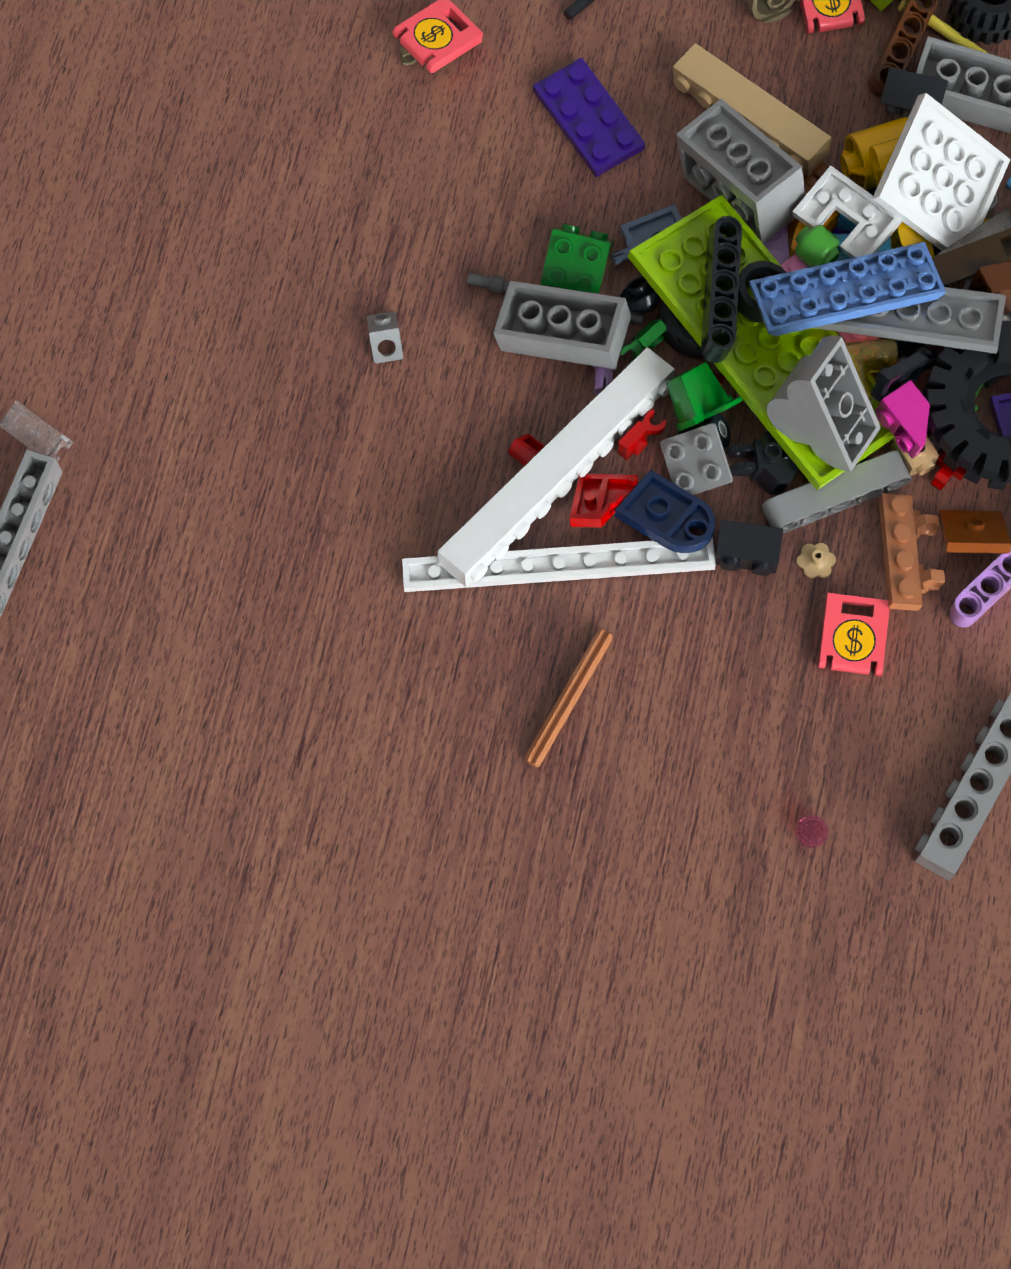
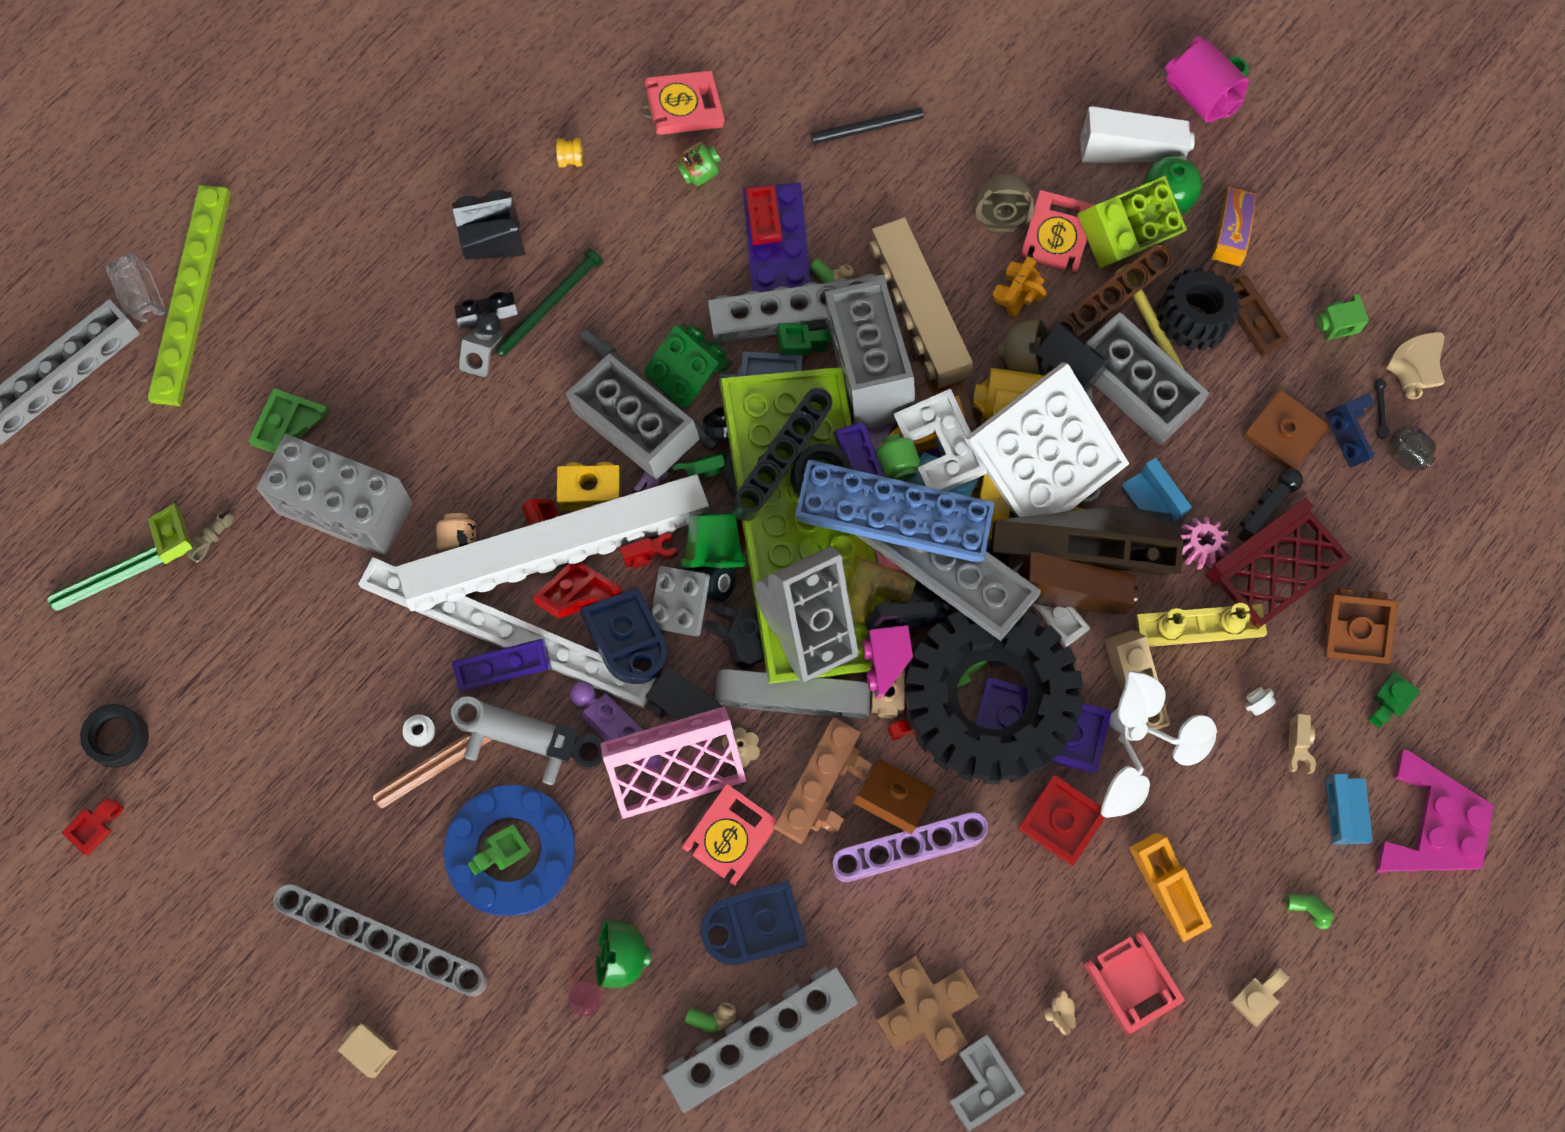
camera: 25 degrees right, 0 degrees up
none -> axle [47,545,163,611]
none -> red plate [61,797,124,856]
none -> black tyre [80,704,149,768]
none -> lime plate [147,185,231,406]
none -> lime plate [148,503,193,564]
none -> dark tan piece [186,510,235,563]
none -> bright green wing [248,388,330,454]
none -> light grey brick [256,434,414,557]
none -> light grey beam [273,884,488,997]
none -> tan brick [338,1023,397,1078]
none -> white plate [402,715,435,747]
none -> light nougat head [436,513,477,552]
none -> blue plate [444,785,575,916]
none -> light grey piece [451,696,603,785]
none -> black piece [452,190,525,260]
none -> dark purple tile [452,638,552,692]
none -> black plate [455,292,518,335]
none -> bright green plate [468,824,530,875]
none -> dark green bar [495,248,604,357]
none -> yellow wheel [557,137,583,168]
none -> yellow brick [557,462,622,511]
none -> medium lavender plate [570,681,662,773]
none -> green cylinder [596,920,651,988]
none -> bright pink fence [600,706,746,819]
none -> bright green head [676,142,721,186]
none -> arm [685,1003,736,1034]
none -> dark blue plate [701,880,807,966]
none -> light grey brick [708,274,887,345]
none -> red plate [745,185,782,245]
none -> green plate [776,323,831,355]
none -> bright green arm [809,259,854,283]
none -> dark purple plate [833,422,885,477]
none -> light orange hips [993,257,1047,318]
none -> dark tan cylinder [999,319,1047,375]

